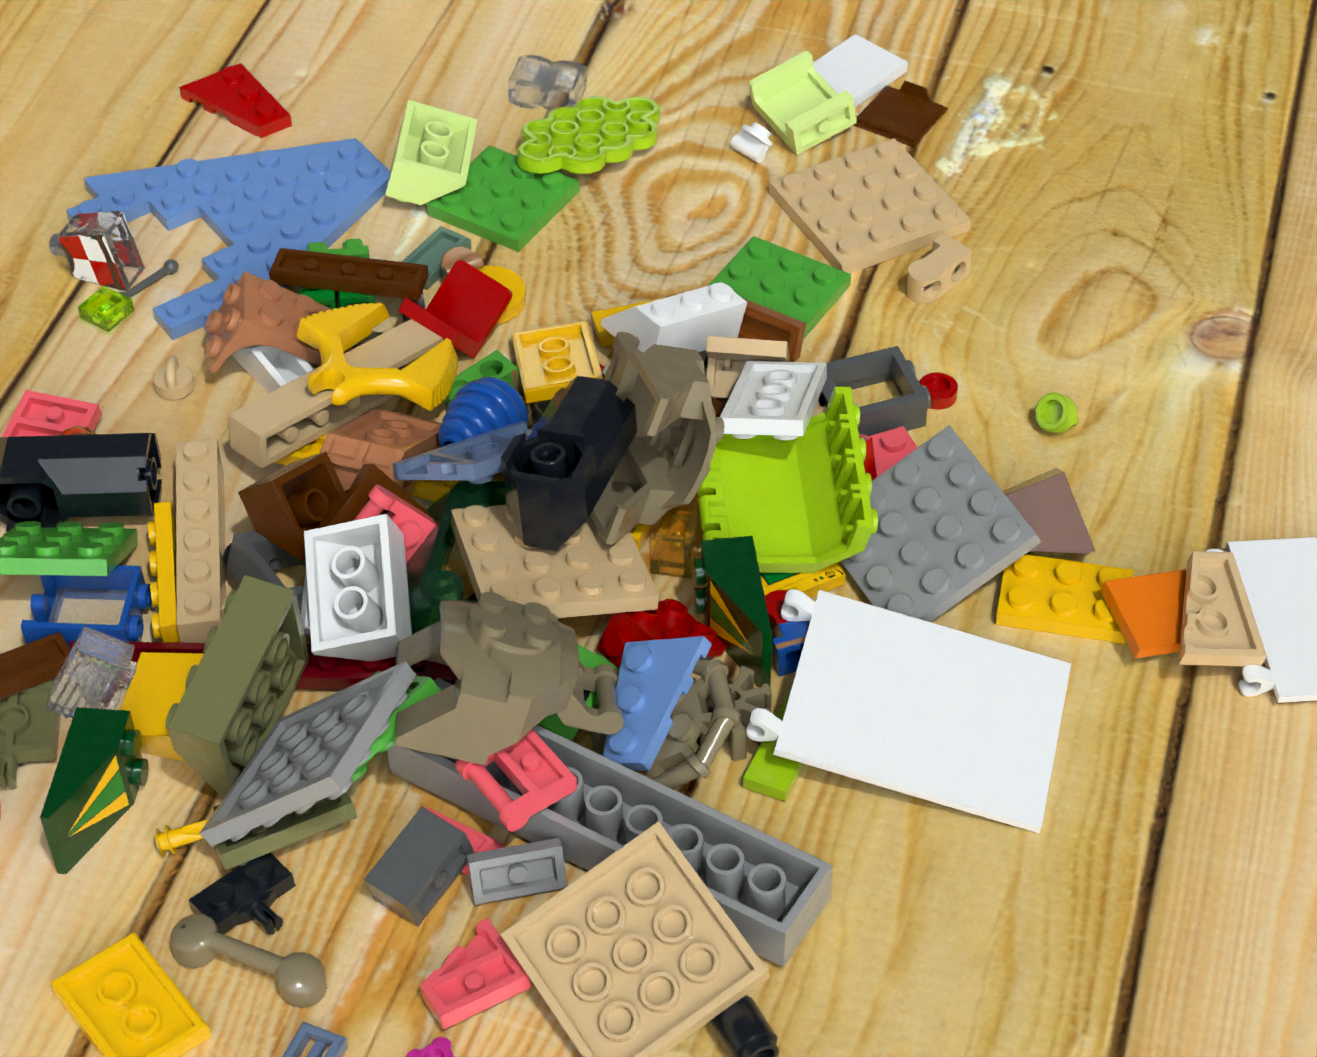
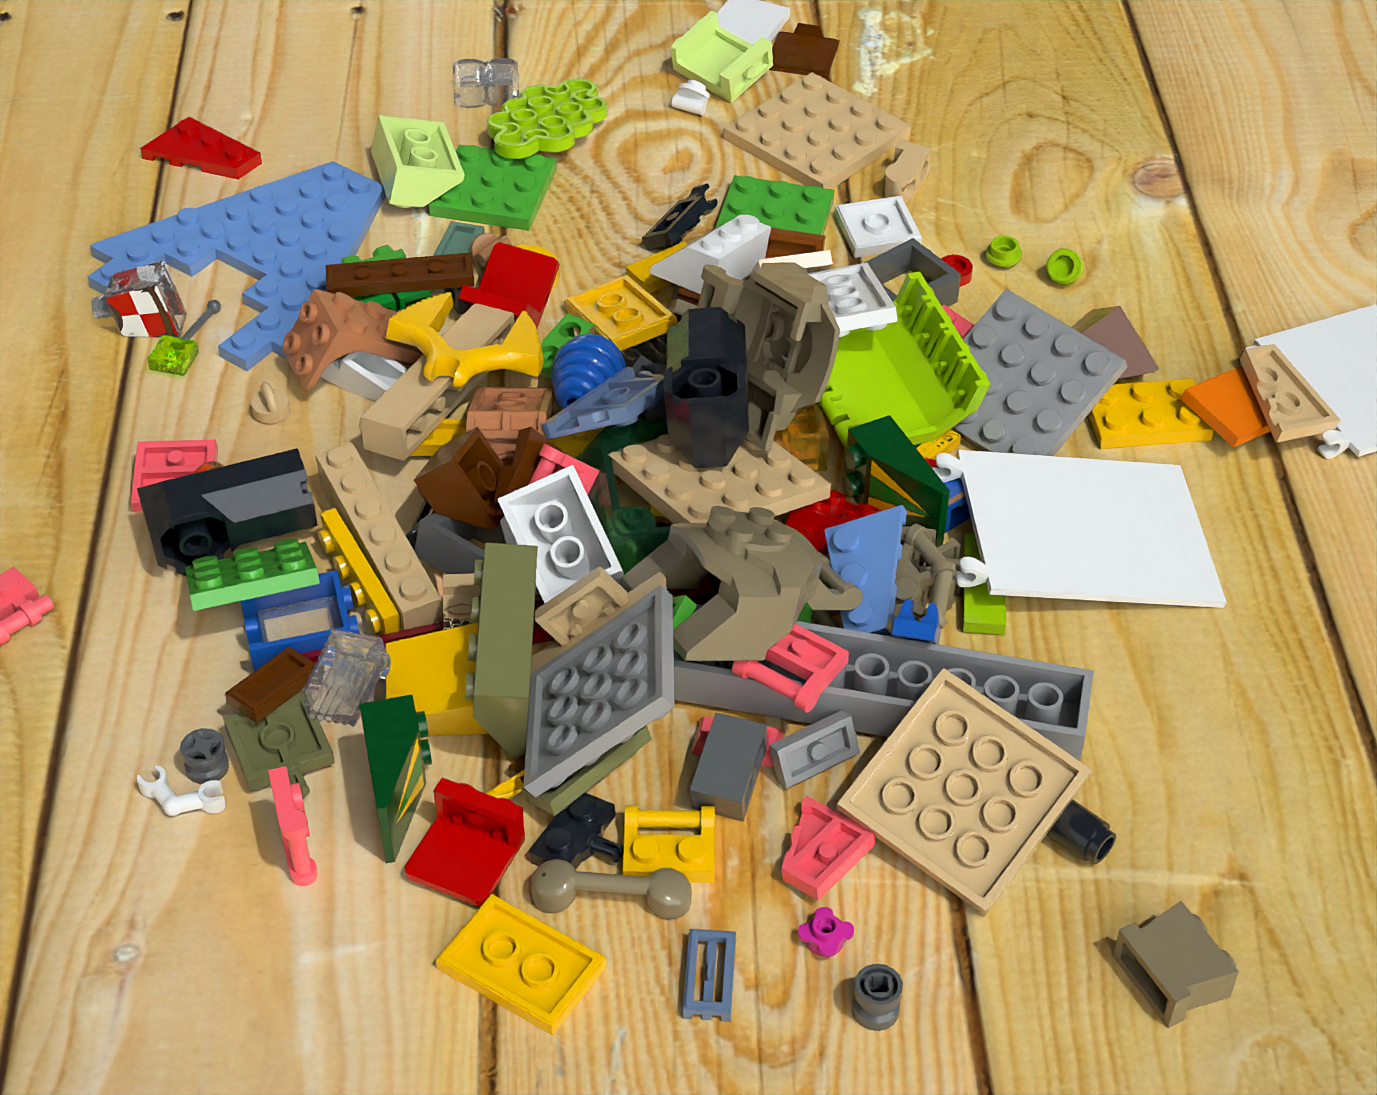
camera: 20 degrees left, 0 degrees up
none -> red bracket [405,777,525,906]
none -> tan bracket [530,566,666,679]
none -> yellow plate [623,805,715,883]
none -> black plate [642,183,718,250]
none -> white tile [835,196,922,258]
none -> blue tile [892,599,941,645]
none -> lime plate [986,236,1022,268]

